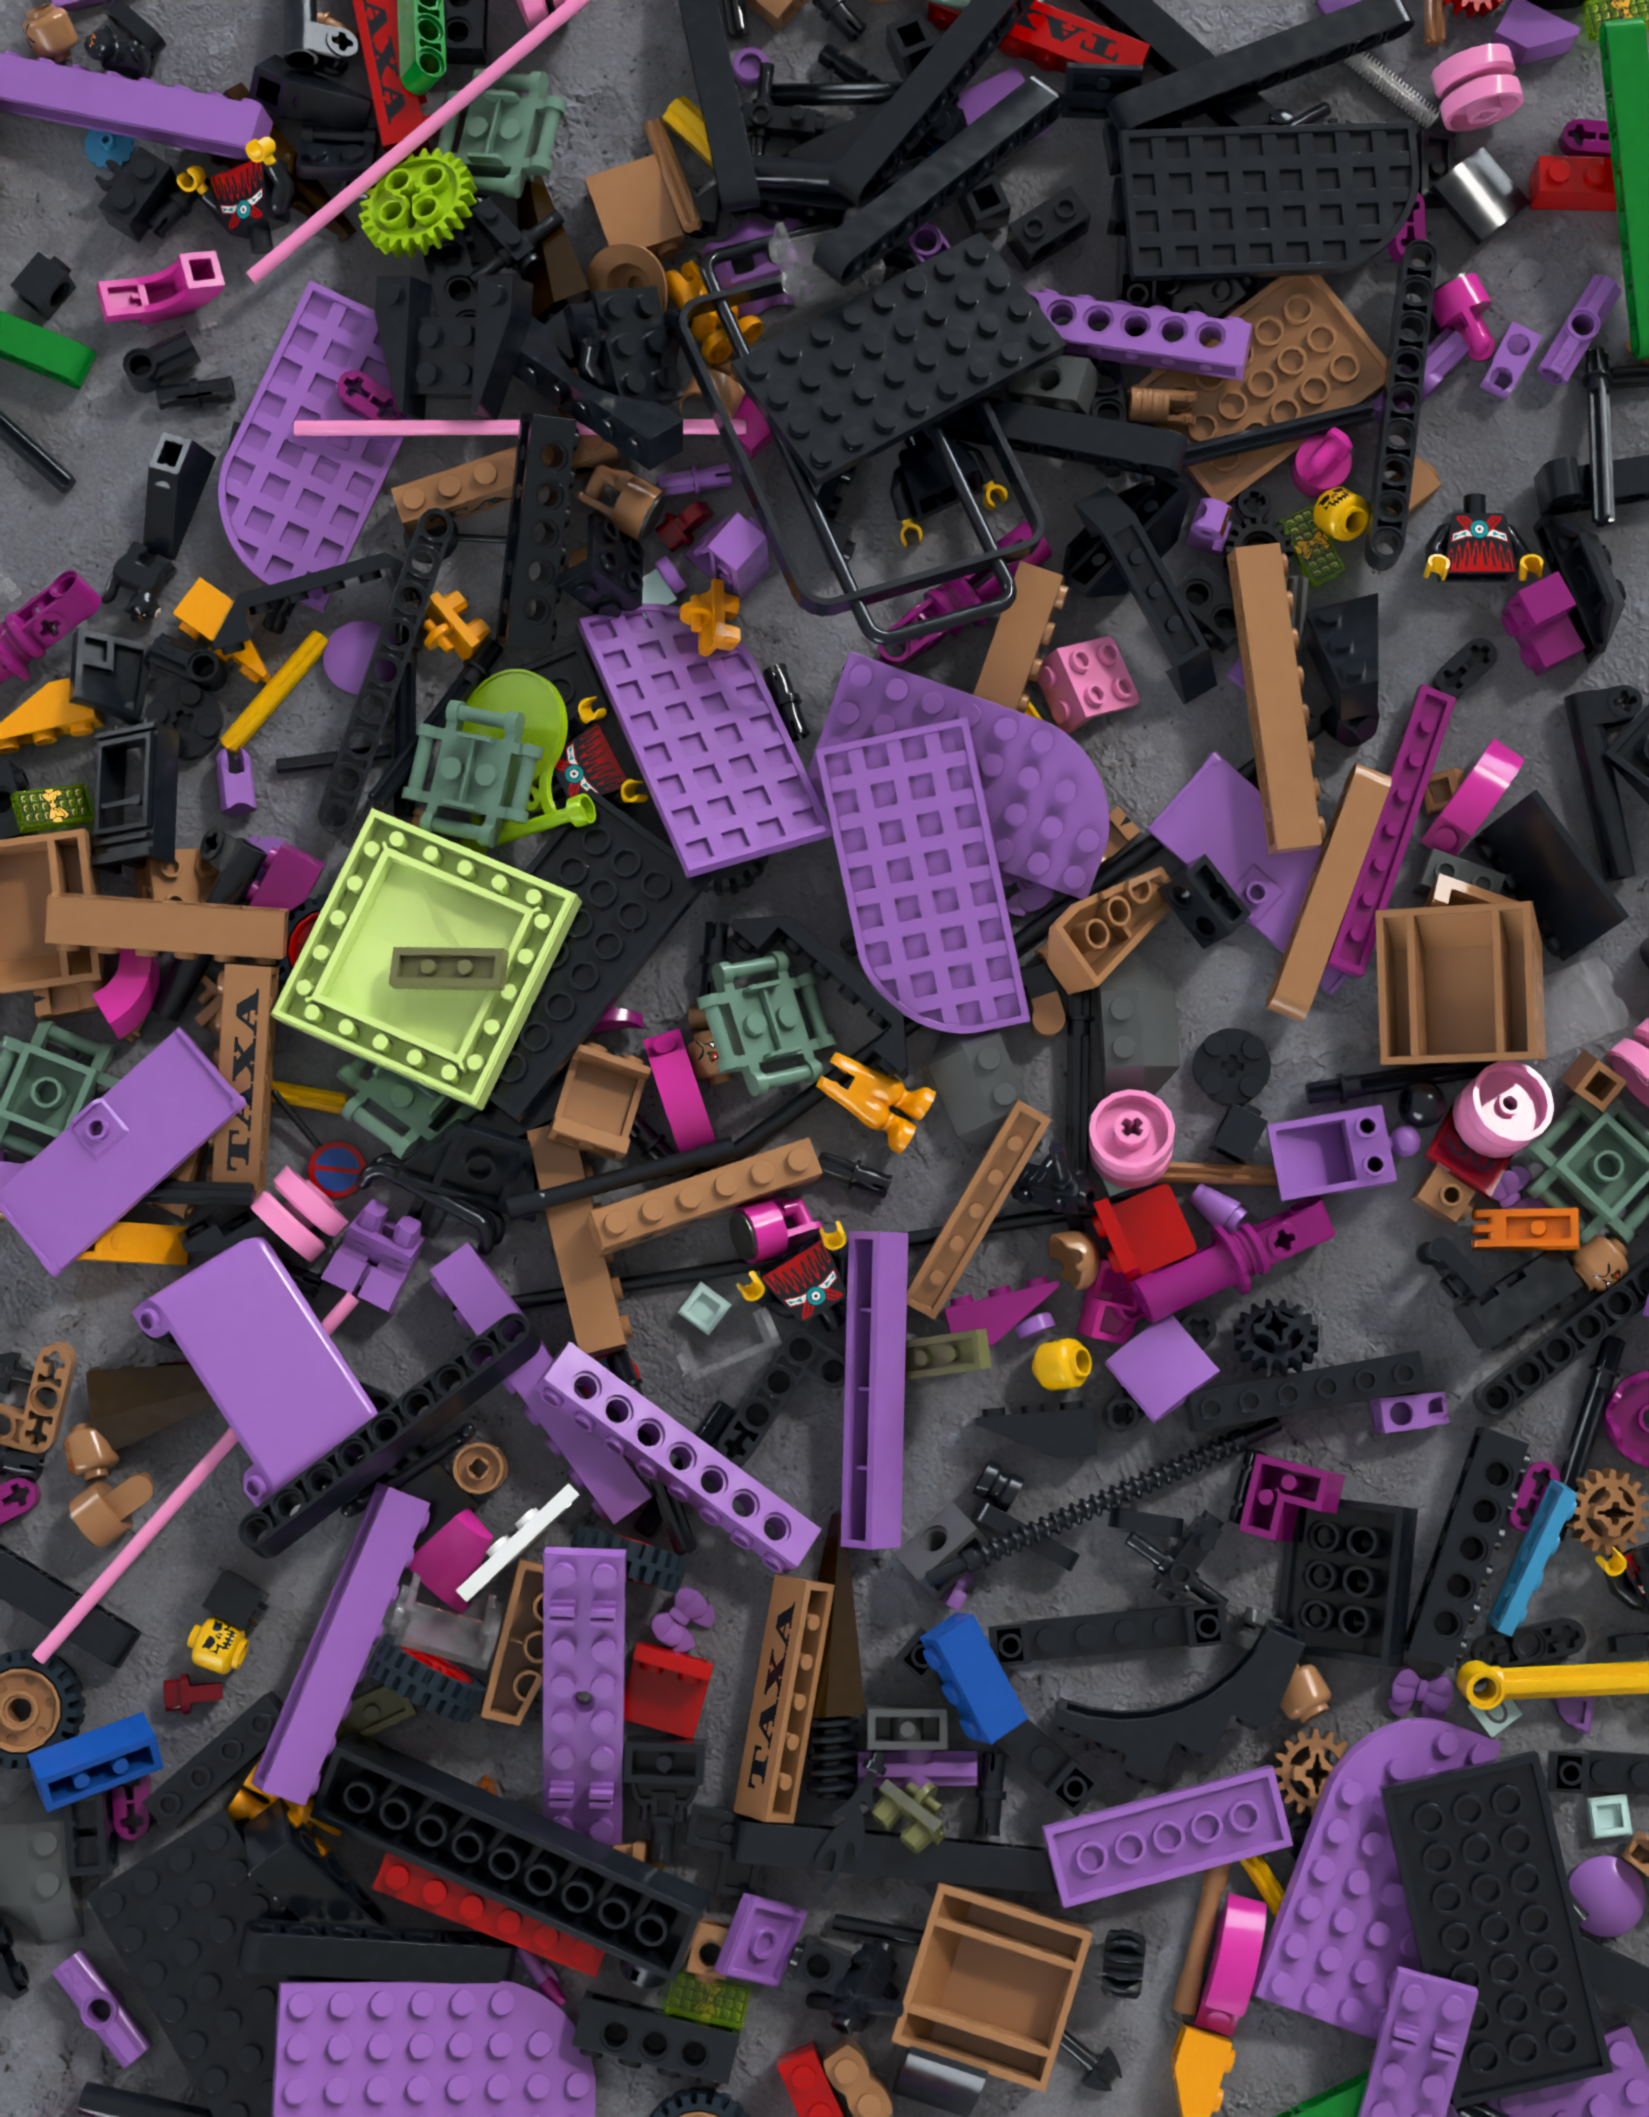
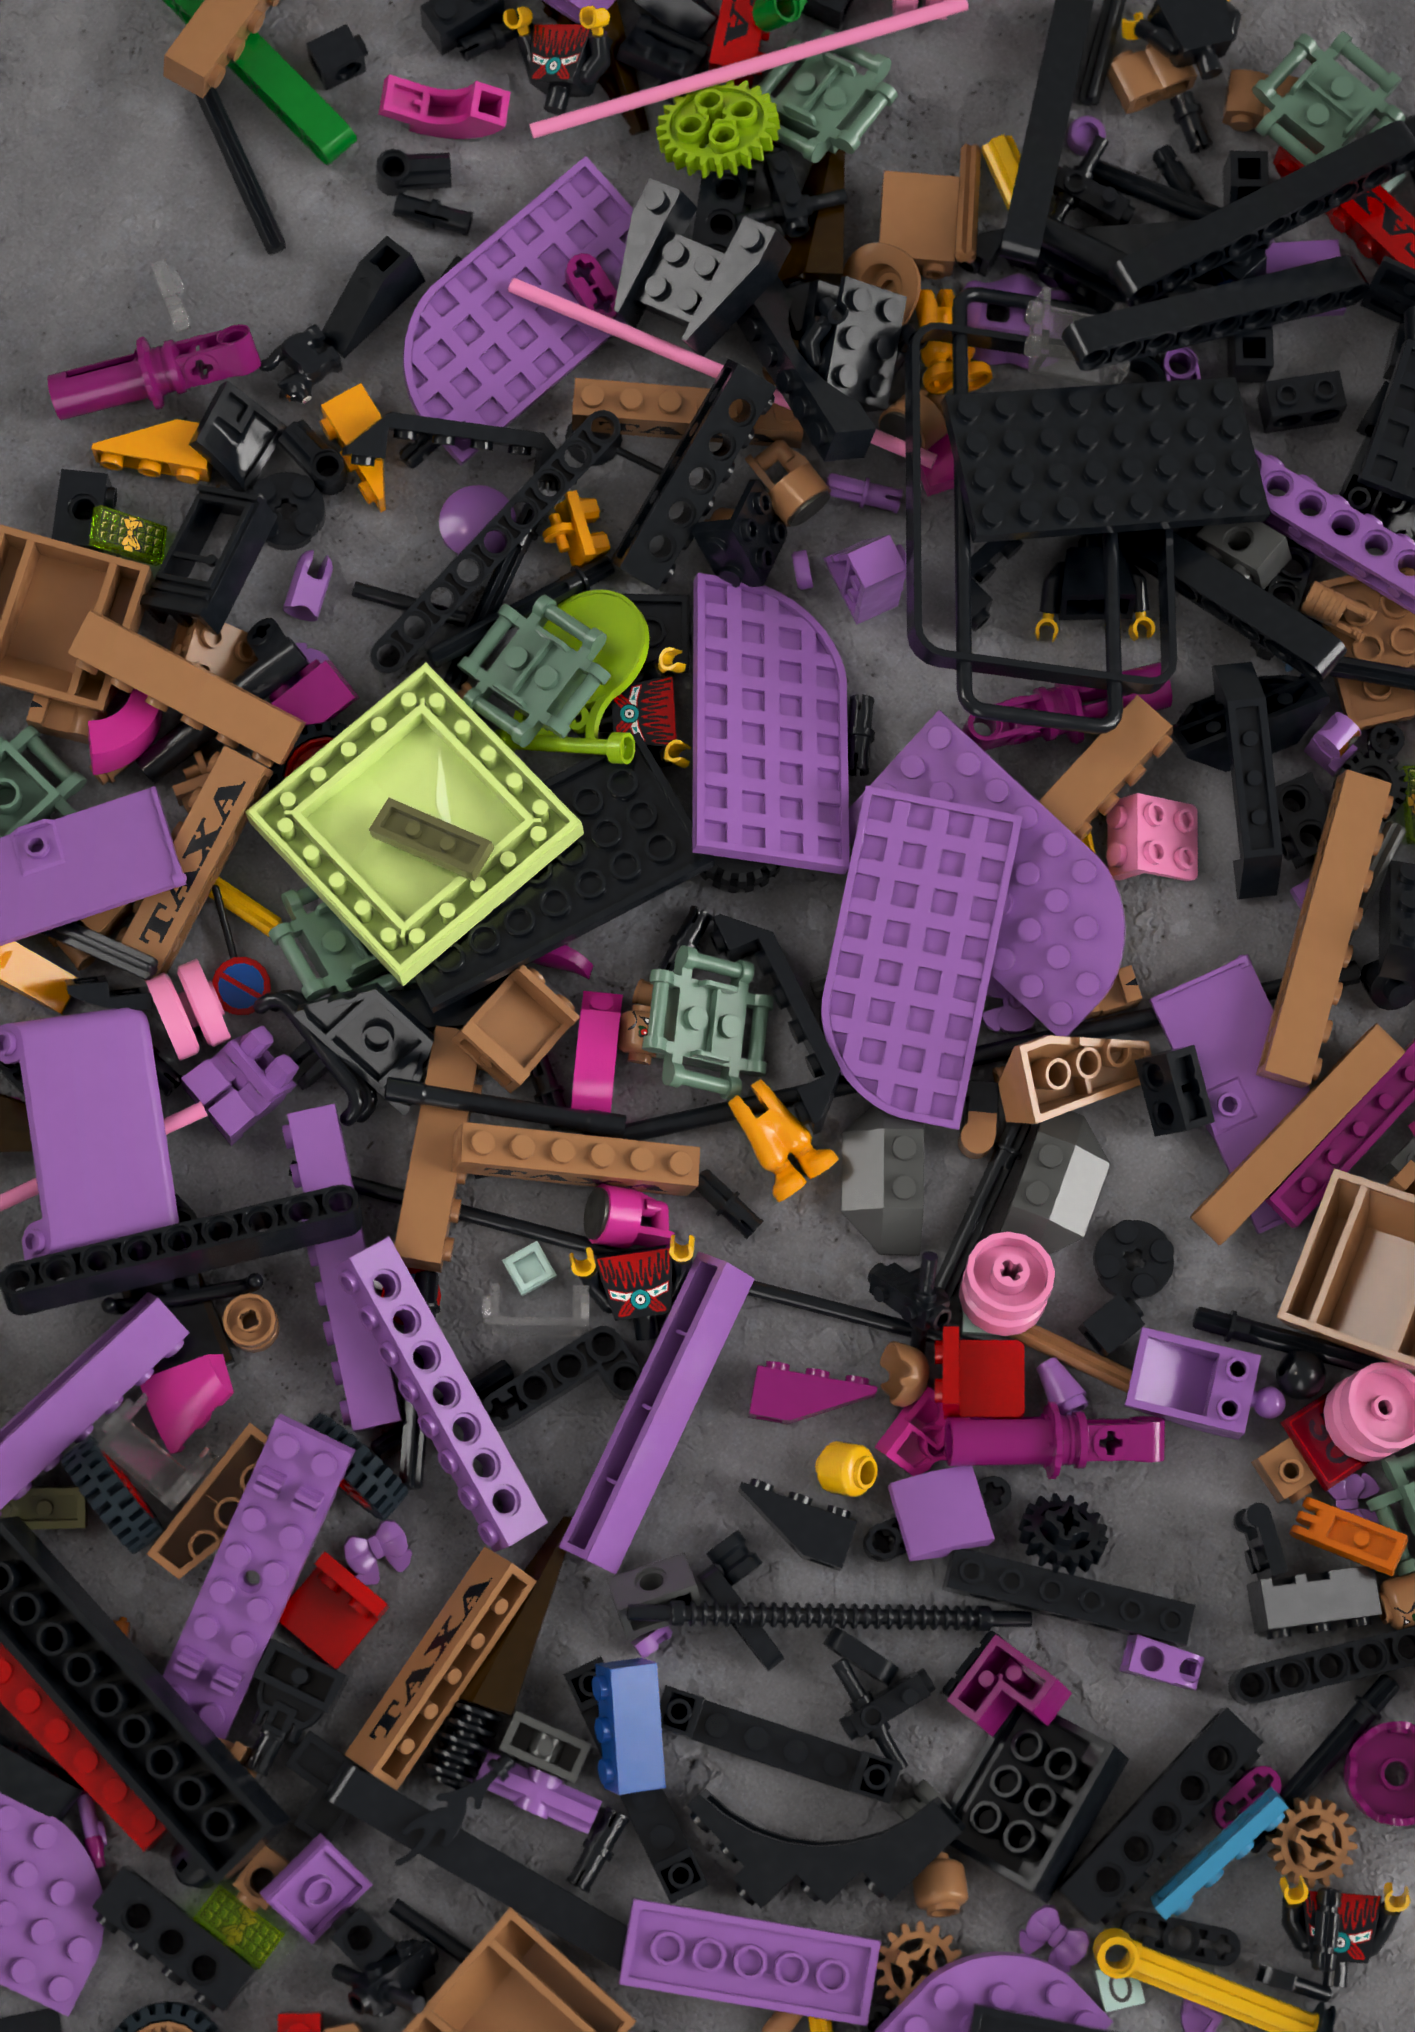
camera: 15 degrees right, 5 degrees down
yellow axle [220,630,328,754] -> none
white wing [456,1483,580,1602] -> none
light aqua tile [642,569,678,619] -> none
dark red piece [655,501,714,553] -> none
light orange hips [679,578,741,657] -> none
olive hips [871,1779,945,1854] -> none
olive plate [905,1329,992,1380] -> none
medium nougat plate [907,1099,1052,1320] -> none
medium lavender tile [1015,1312,1056,1341] -> none

